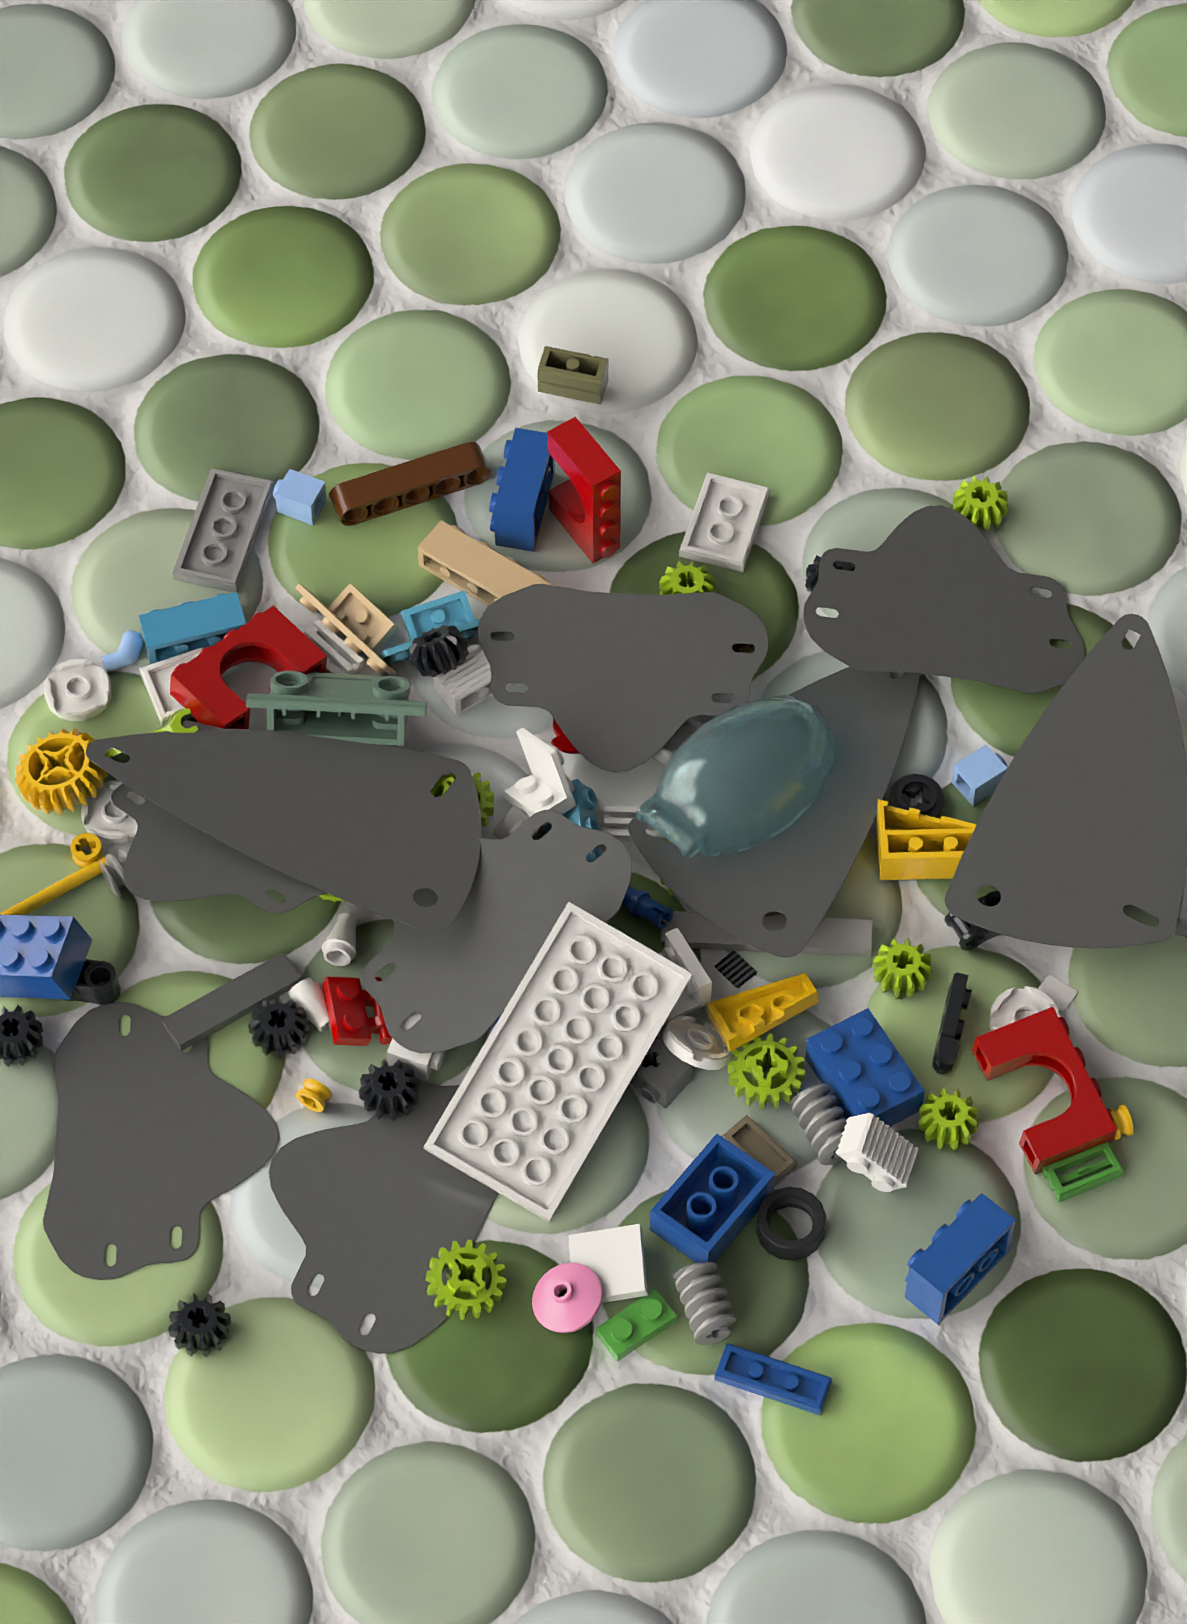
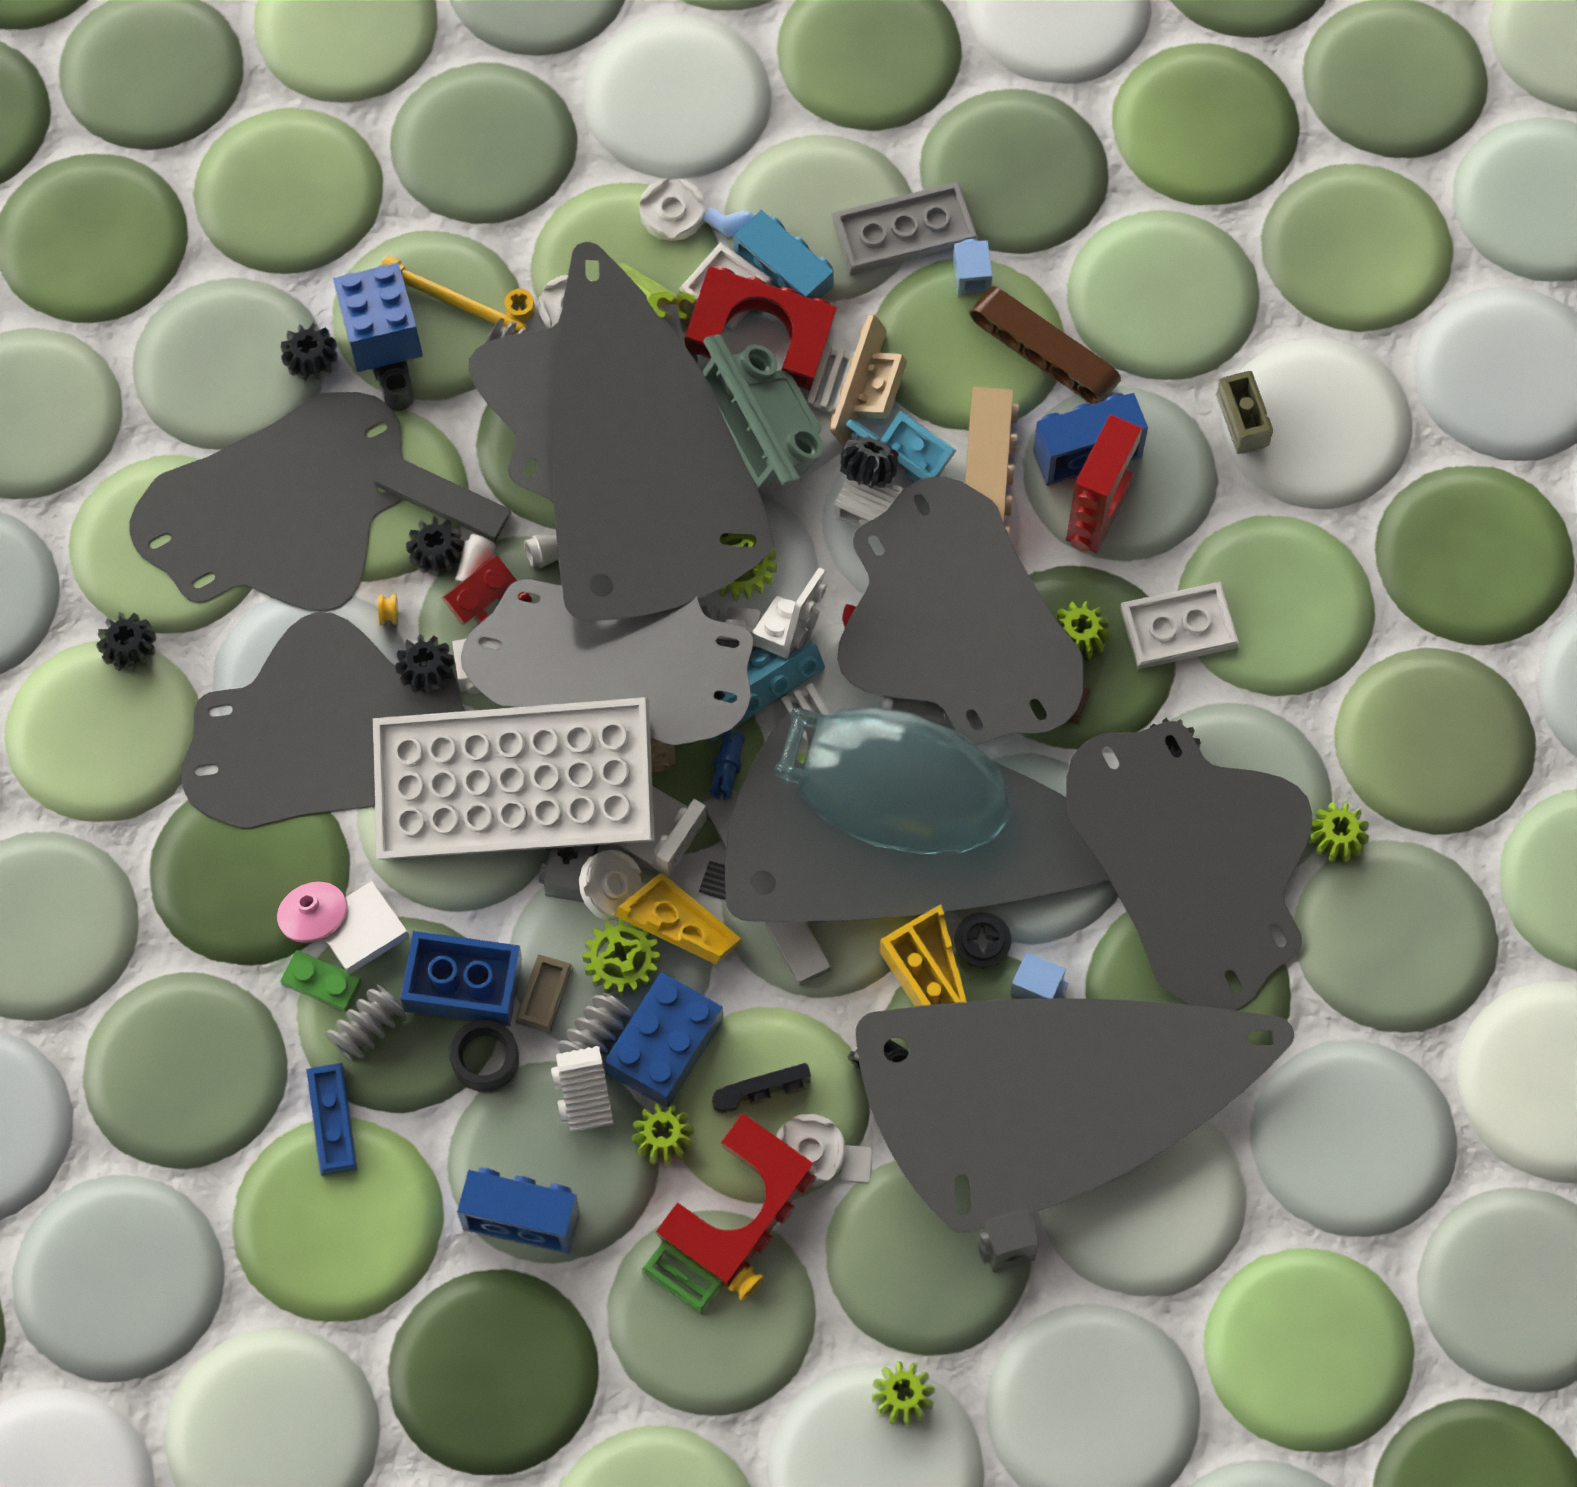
camera: 60 degrees right, 10 degrees up
yellow gear [15,728,108,816] -> none
lime gear [426,1239,506,1320] -> none
lime gear [872,937,932,999] -> none

